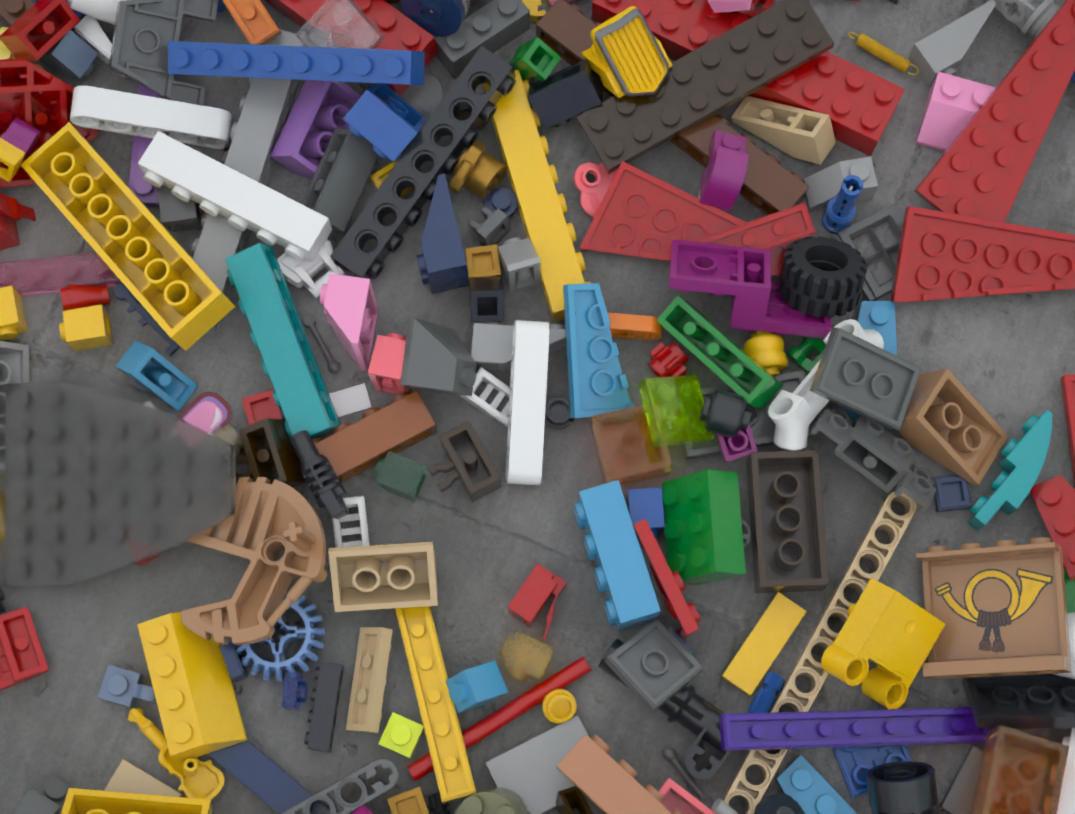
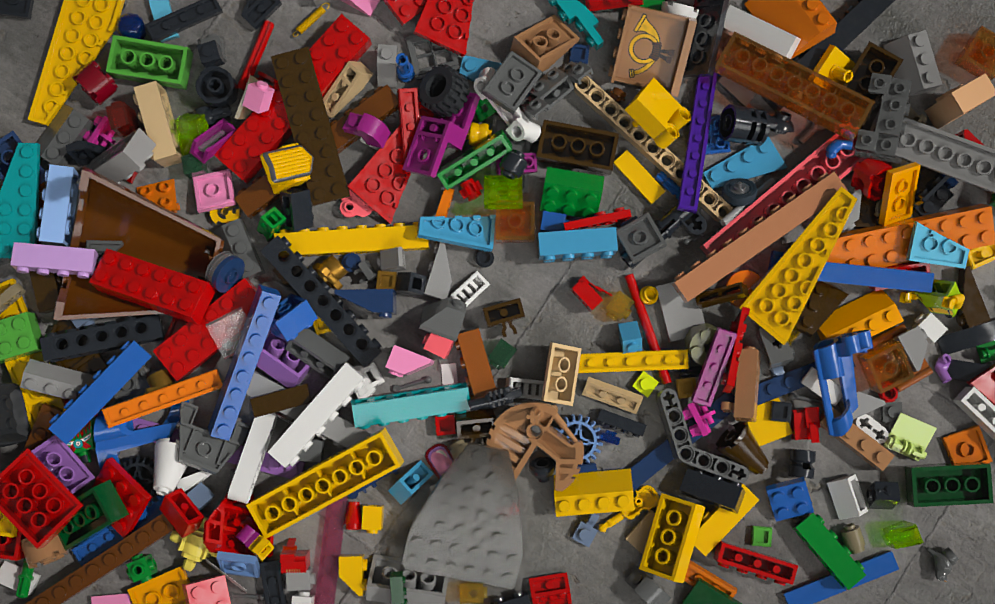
camera: 75 degrees left, 10 degrees up
white beam [505,320,549,485] -> none
none -> dark brown tile [250,384,312,418]
none -> black brick [529,457,556,483]
none -> reddish brown plate [609,87,627,103]

